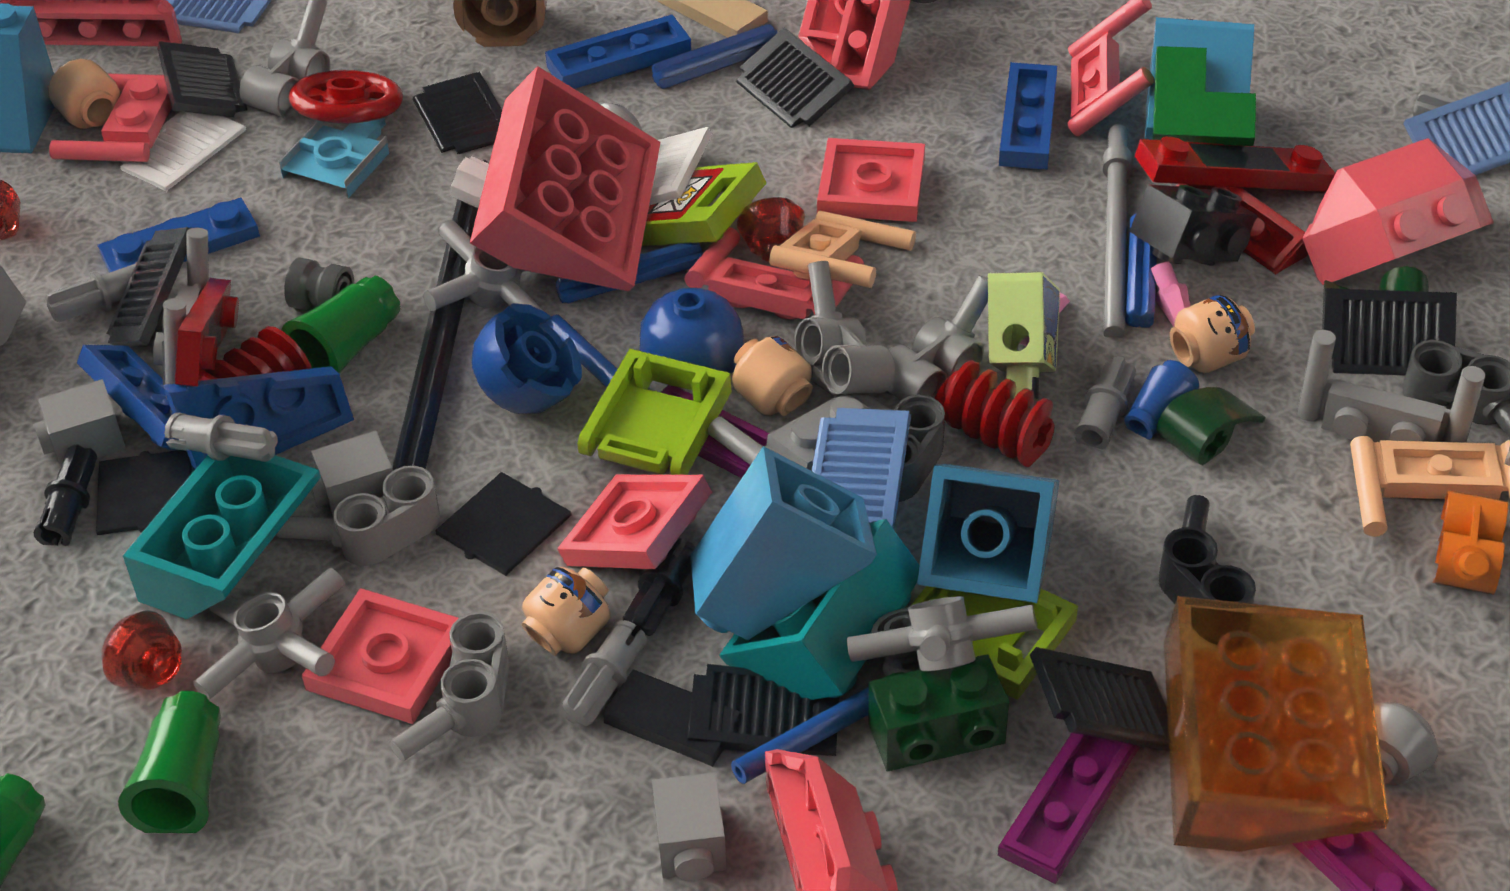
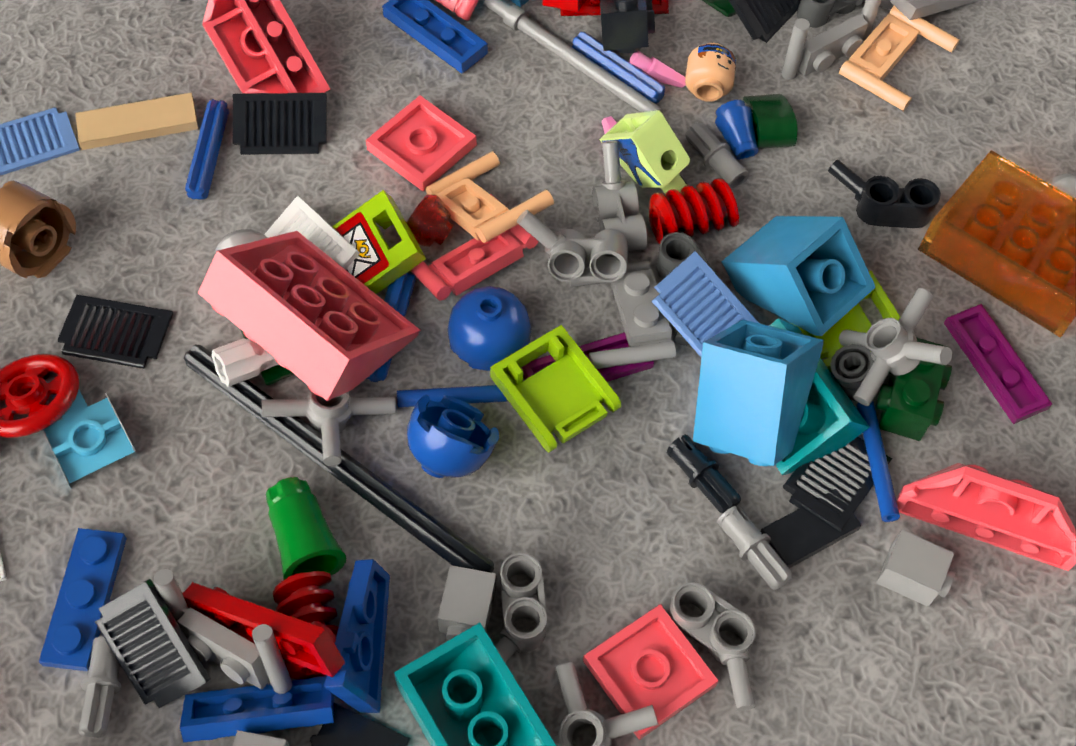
camera: 60 degrees left, 15 degrees up
light grey axle [164,413,278,462] -> none
dark grey wheel [284,257,354,310] -> none
black piece [435,472,572,576] -> none
light nougat head [521,567,611,656] -> none
blue plate [545,14,691,89] -> none
coral plate [557,474,712,569] -> none
light nougat head [732,336,813,416] -> none
black window [1030,647,1178,752] -> none
orange beam [1433,490,1508,595] -> none

